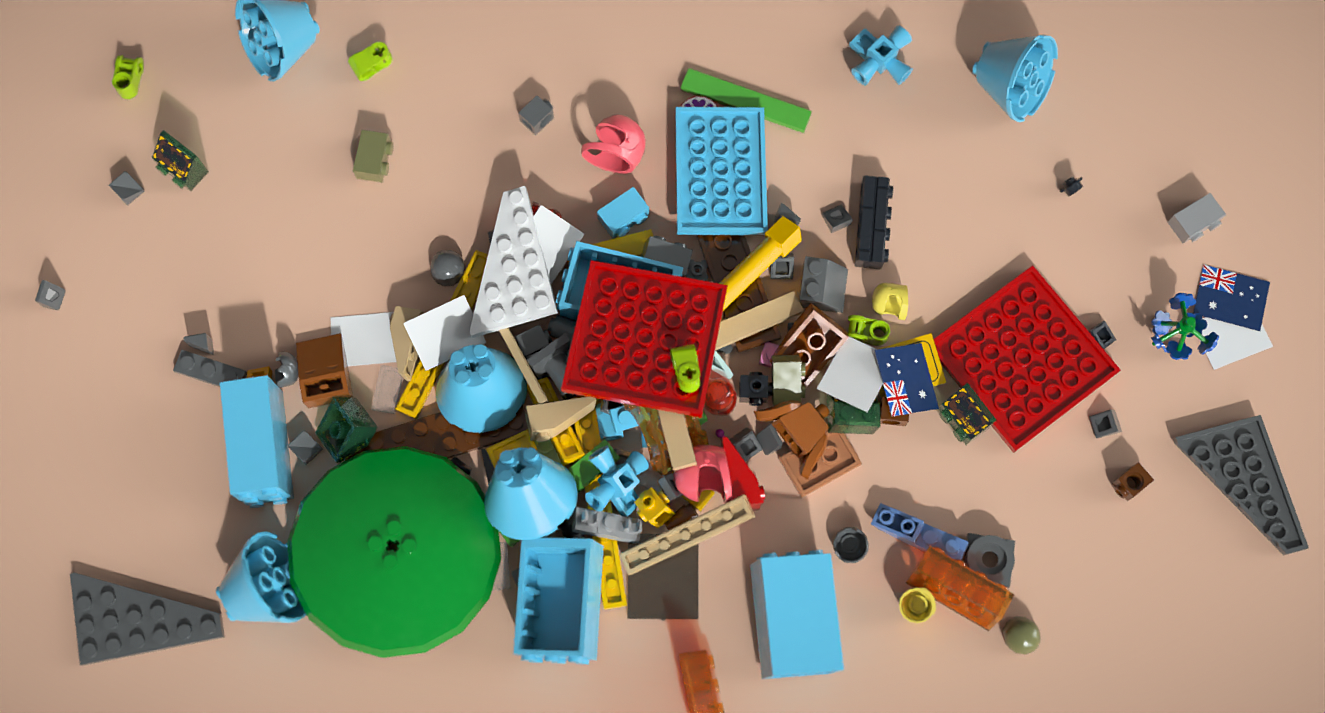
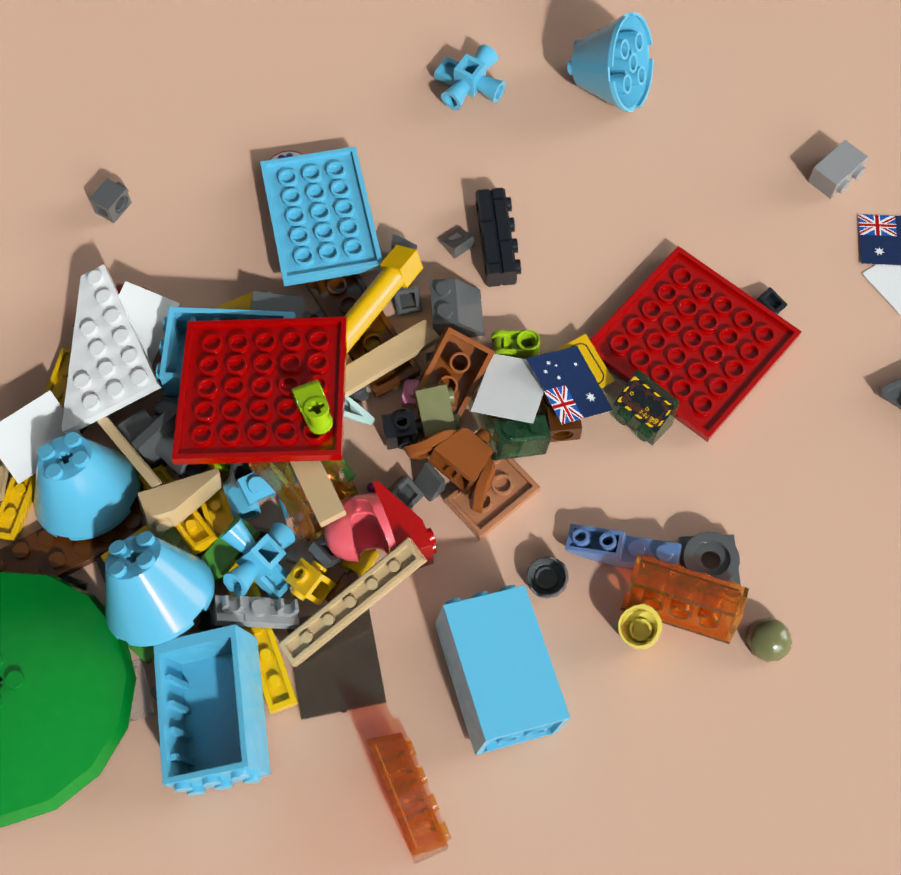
camera: 10 degrees left, 10 degrees down
dark grey hair [430,250,464,286] -> none
coral piece [581,115,646,173] -> none
medium azure brick [597,187,649,239] -> none
bright green tile [681,68,812,133] -> none
clear red helmet [704,378,737,416] -> none
light yellow helmet [872,283,908,320] -> none
black plate [1060,176,1083,196] -> none
dark grey slope [1089,409,1122,438] -> none
reddish brown brick [1112,462,1154,501] -> none
blue plant [1151,293,1219,360] -> none

